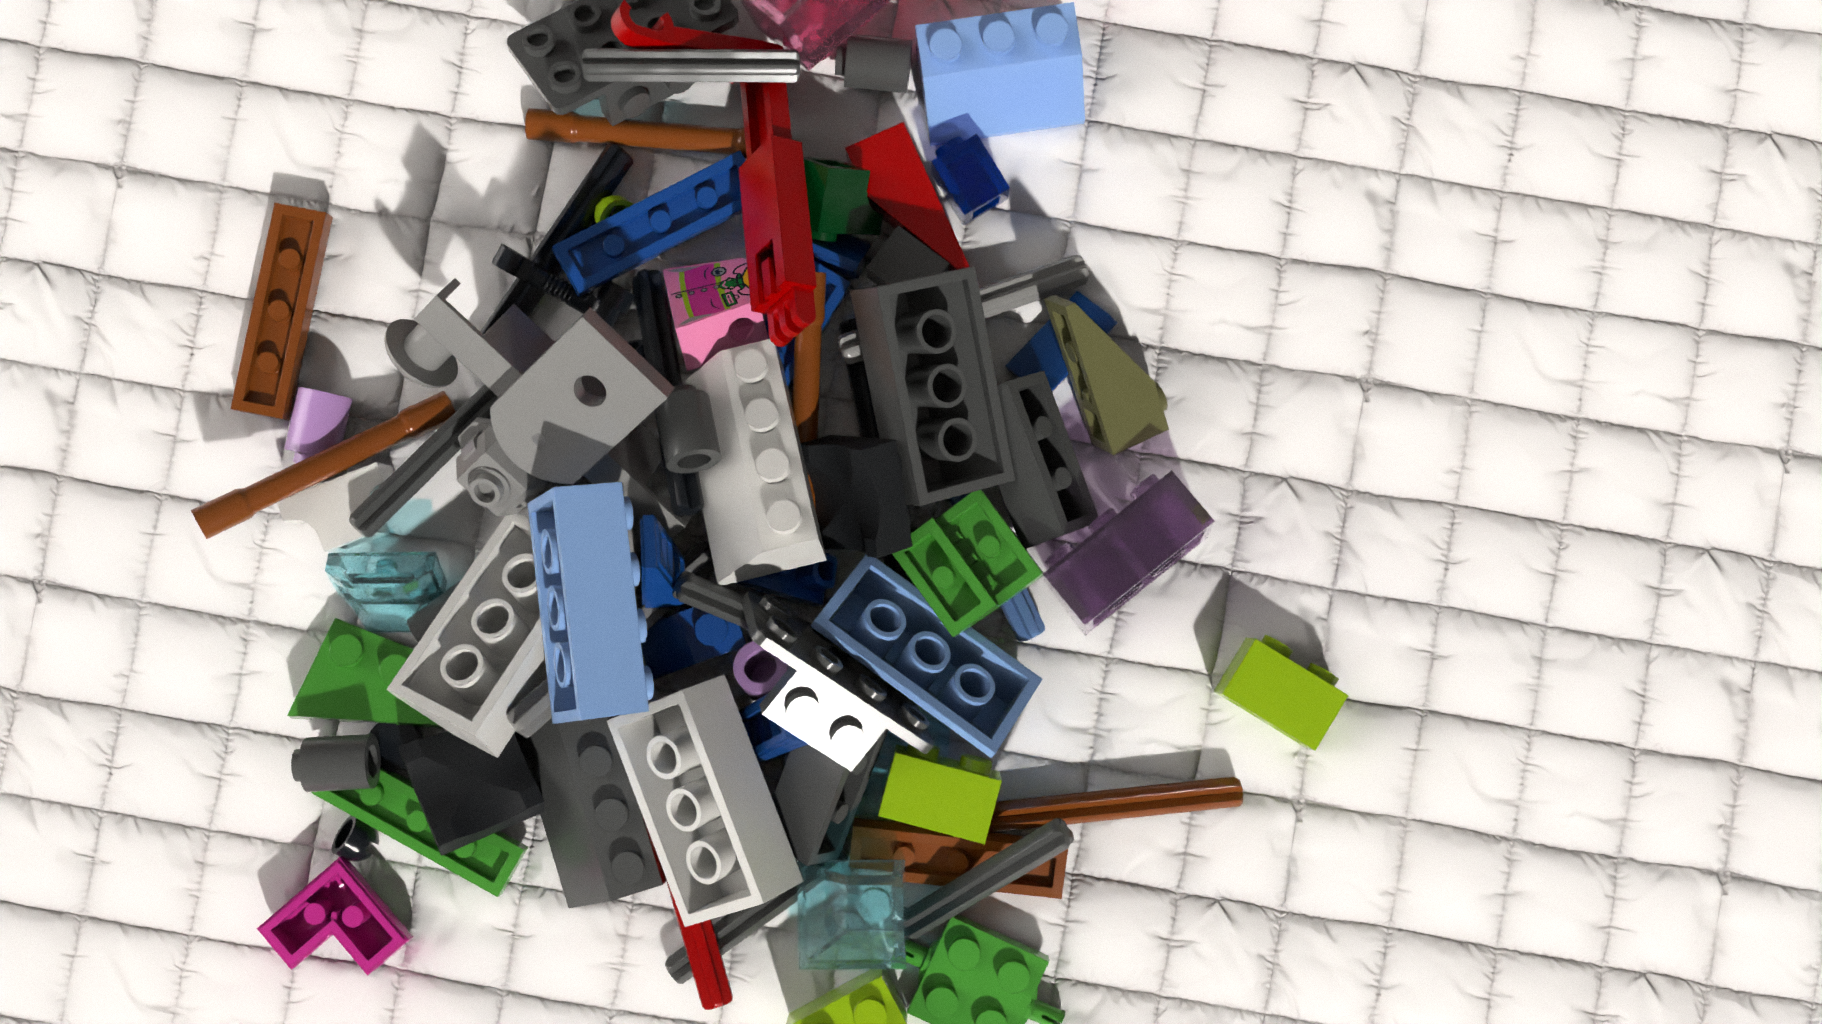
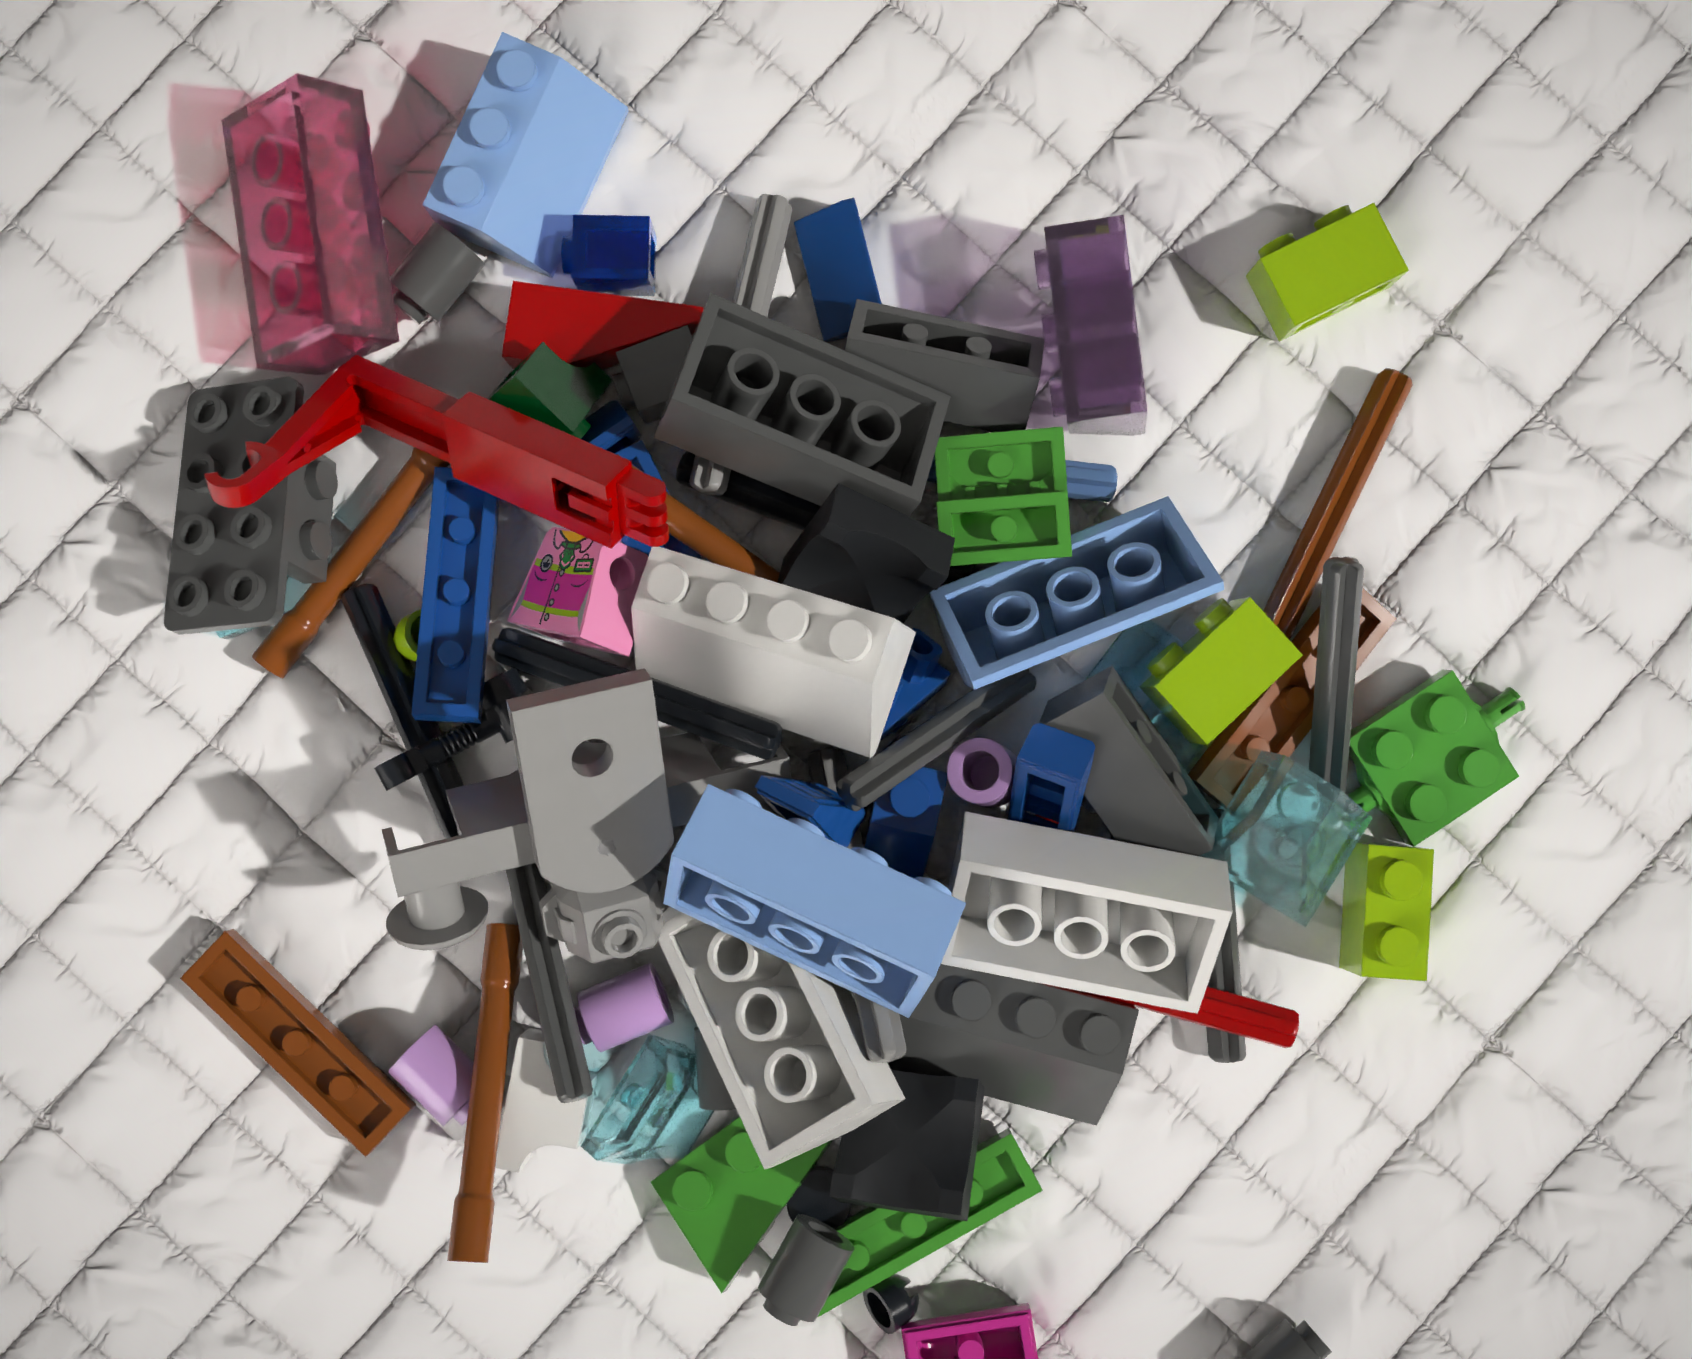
camera: 60 degrees left, 0 degrees up
dark grey axle [582,48,800,83] -> none
dark grey brick [655,384,721,473] -> none
dark grey bracket [741,591,934,771] -> none
olive slope [1044,295,1169,455] -> none
none -> lavender brick [574,962,674,1052]

